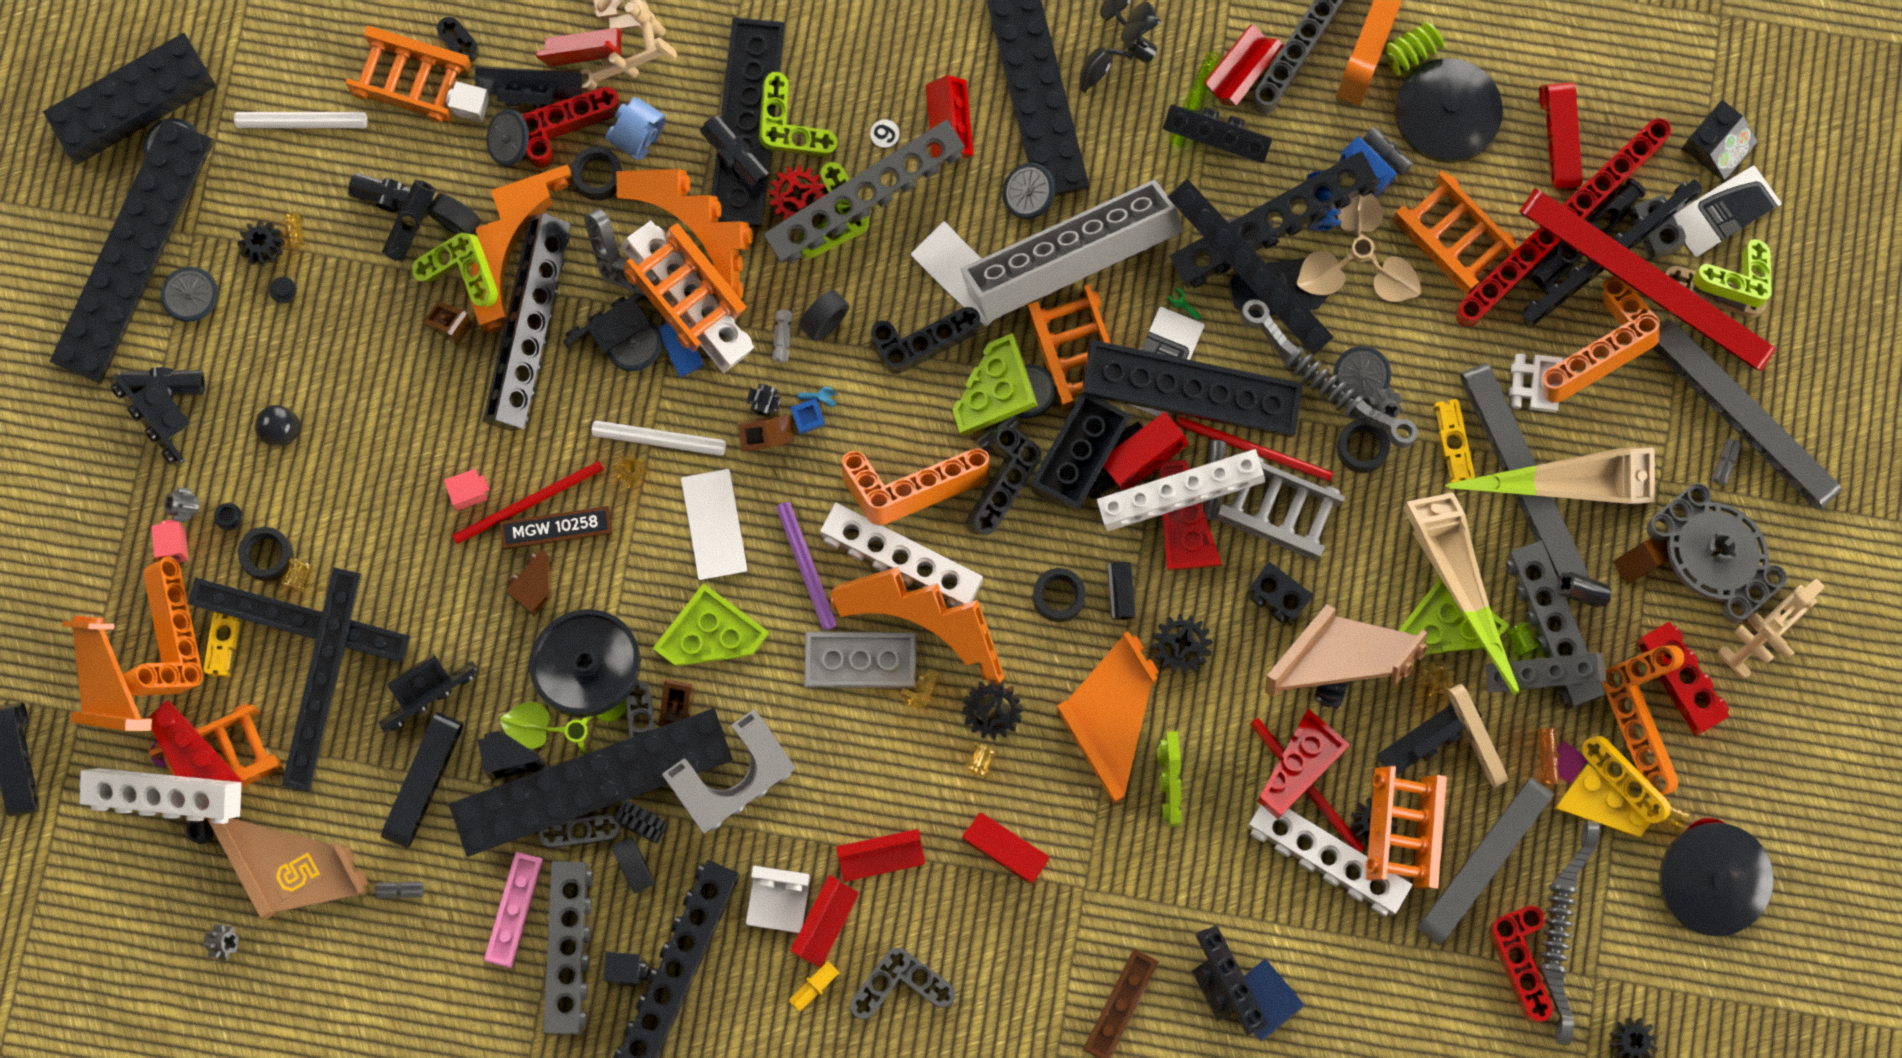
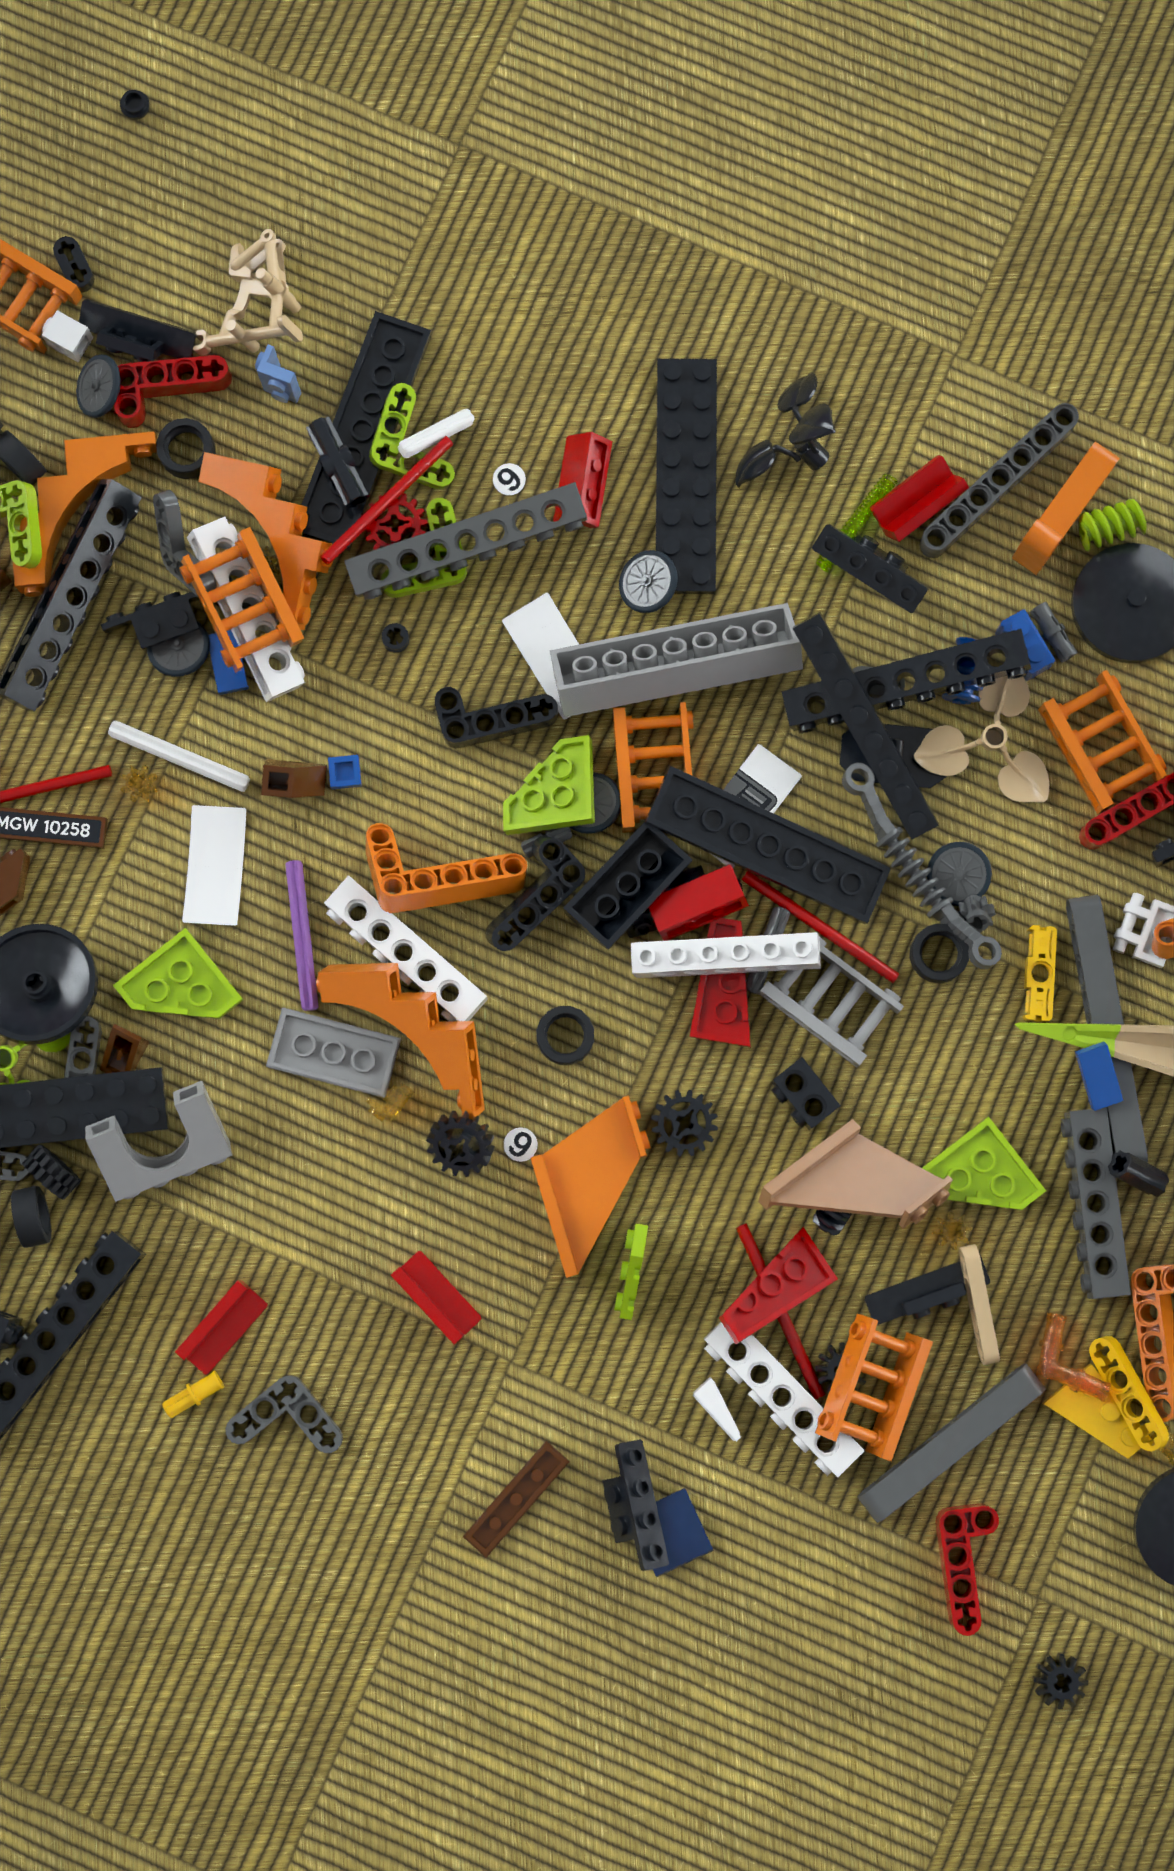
camera: 15 degrees right, 5 degrees up
panel [536,28,622,67] -> none
medium blue brick [605,97,666,161] -> none
black gear [746,384,781,417] -> none
white bracket [746,866,811,933] -> none
light grey axle [772,310,792,363] -> none
dark azure hand [798,386,838,407] -> none
black tyre [799,290,849,341] -> none
red panel [836,829,925,882] -> none
clear yellow bush [965,742,998,778] -> none
black axle [1107,561,1136,621] -> none
green hand [1168,288,1202,321] -> none
tan plate [1403,493,1519,696] -> none
dark grey brick [1486,653,1606,693] -> none
clear neon green bush [1505,621,1540,657] -> none
dark grey piece [1538,820,1599,1046] -> none
magenta sticker [1545,740,1588,784] -> none
none -> medium blue bracket [255,344,301,403]
none -> red piece [320,436,453,565]
none -> black bush [382,623,410,653]
none -> white axle [398,409,475,458]
none -> white sticker [504,1128,538,1162]
none -> white slope [692,1377,741,1442]
none -> clear orange pin [1044,1359,1111,1402]
none -> blue tile [1075,1041,1123,1111]

